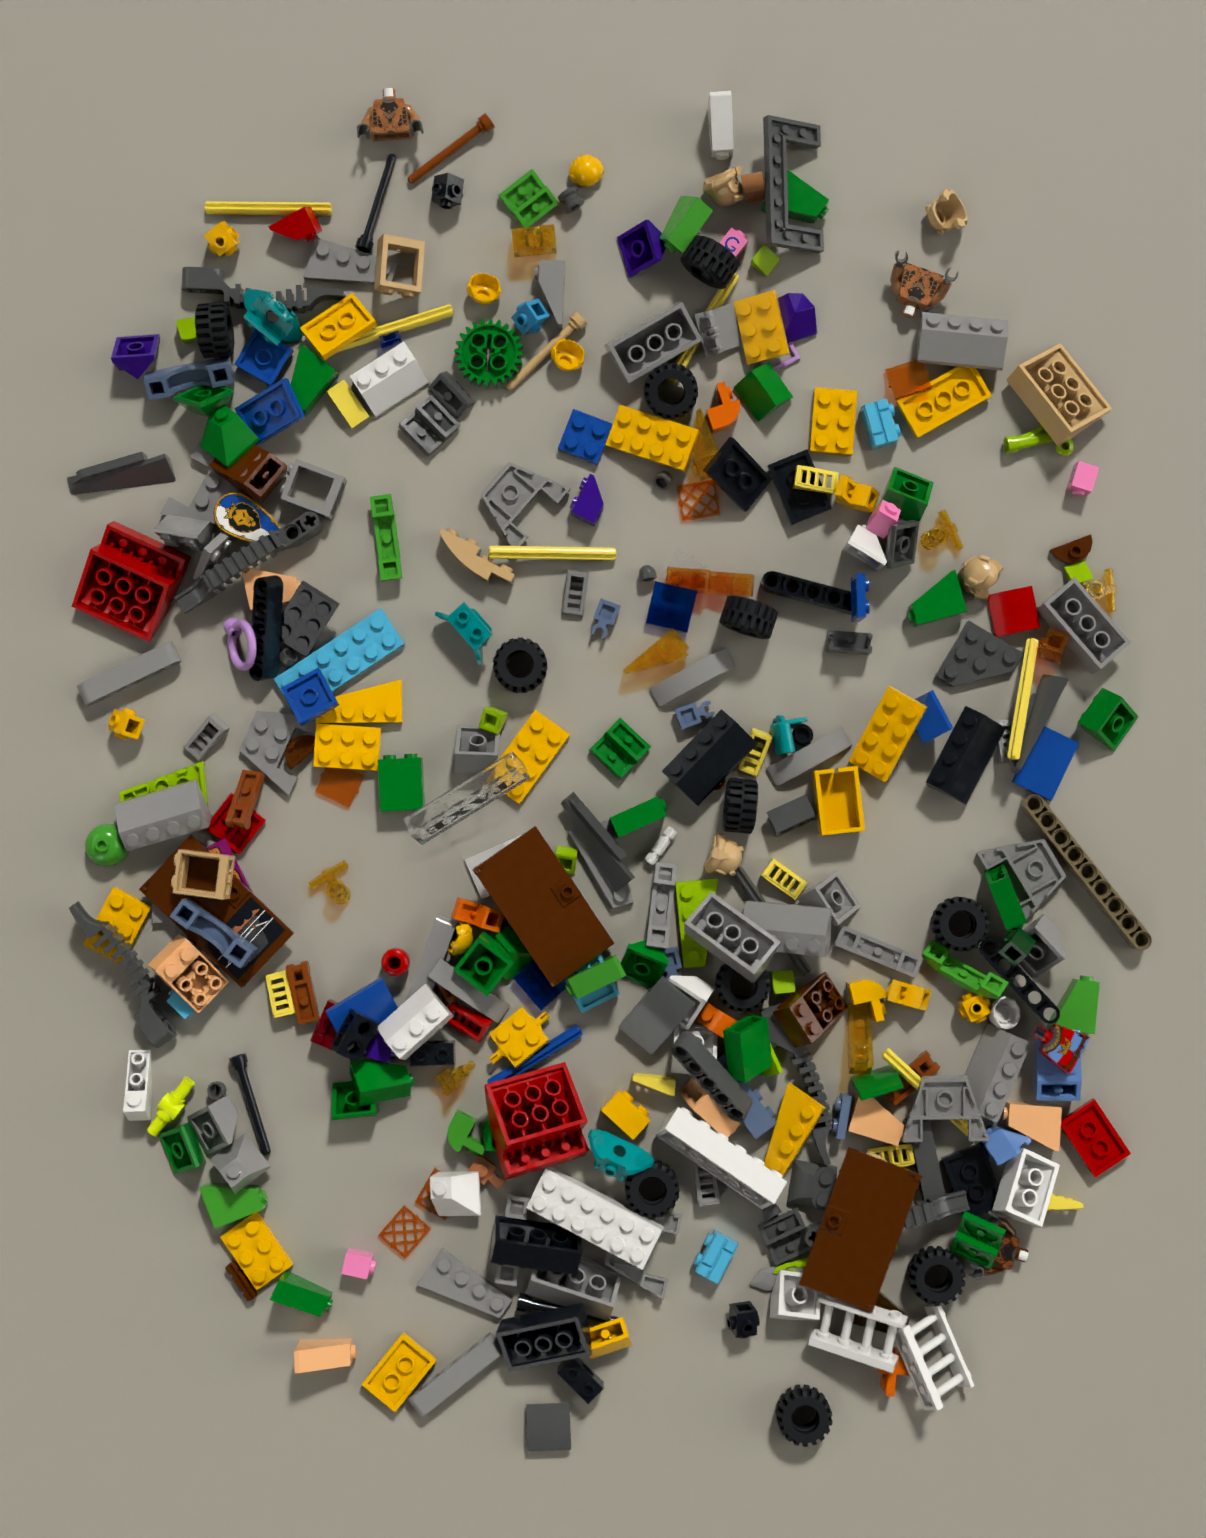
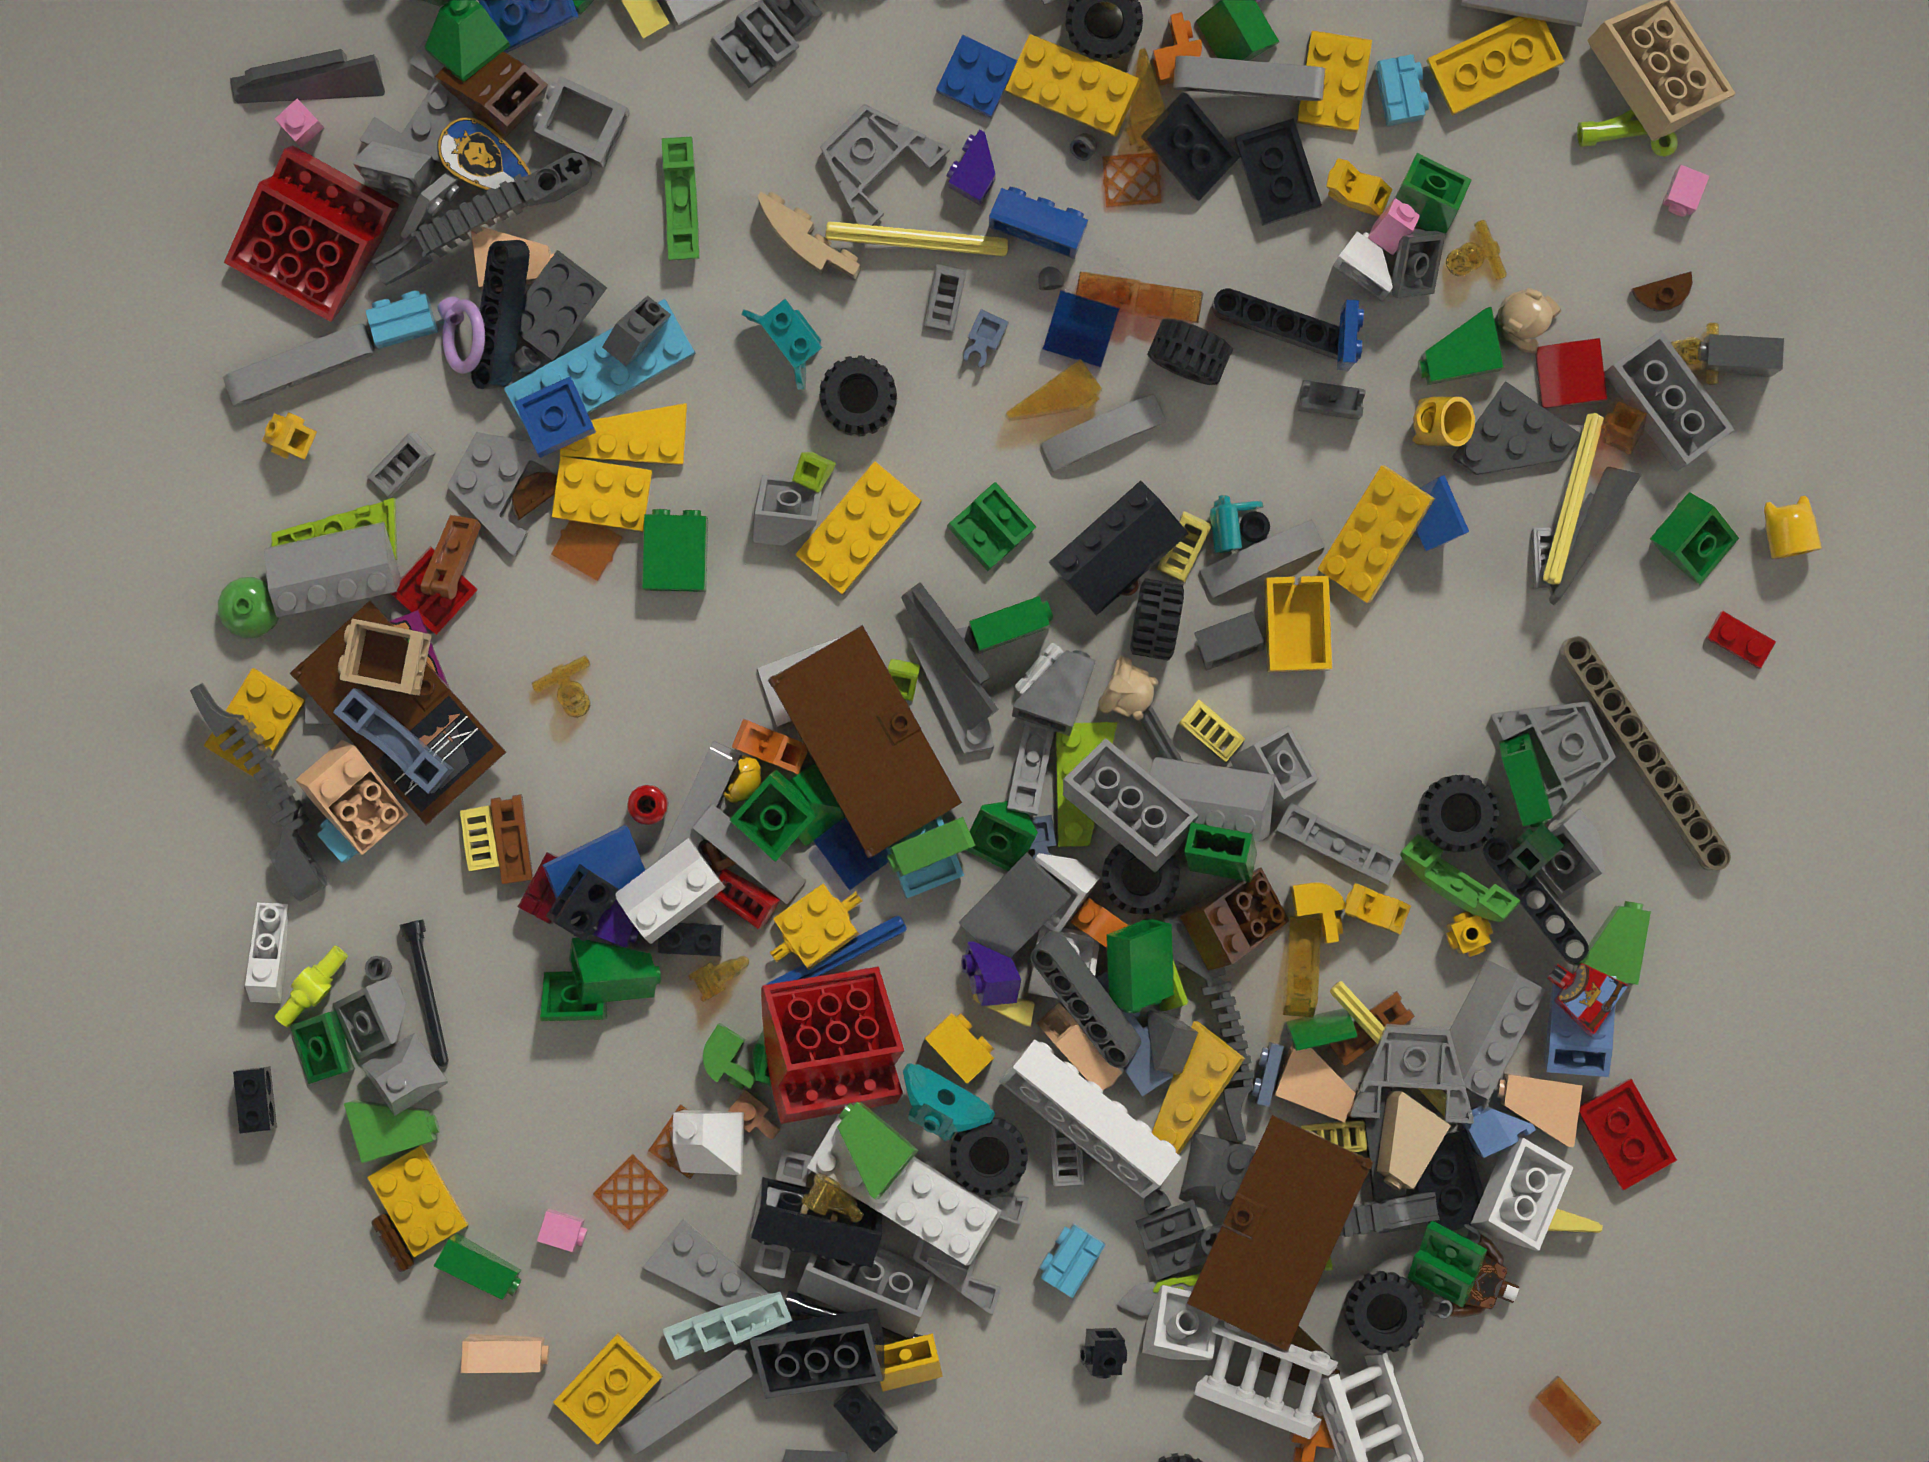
camera: 10 degrees right, 0 degrees up
clear brick [403,752,530,845] -> none
sand blue plate [674,701,715,730] -> none
lime slope [771,970,796,994] -> none
light yellow slope [793,465,839,494] -> none
clear orange piece [885,360,932,400] -> none
black slope [926,706,1006,805] -> none
white hair [988,996,1021,1030] -> none
blue tile [1012,726,1079,801] -> none
lime slope [1064,560,1094,584] -> none
none -> black brick [233,1066,277,1134]
none -> bright pink brick [275,98,324,148]
none -> medium azure brick [366,291,438,349]
none -> dark grey slope [602,295,671,366]
none -> light aqua slope [663,1292,792,1360]
none -> clear yellow piece [801,1173,863,1222]
none -> bright green slope [837,1102,919,1199]
none -> dark purple slope [961,941,1021,1006]
none -> blue slope [989,186,1088,259]
none -> dark grey slope [1012,650,1096,736]
none -> dark grey slope [1147,1010,1198,1075]
none -> light grey beam [1173,56,1325,101]
none -> green brick [1185,822,1257,882]
none -> tan slope [1377,1091,1451,1191]
none -> yellow piece [1412,397,1475,446]
none -> clear orange plate [1535,1375,1602,1444]
none -> dark grey slope [1698,334,1784,377]
none -> red plate [1706,611,1776,669]
none -> yellow piece [1764,495,1822,559]

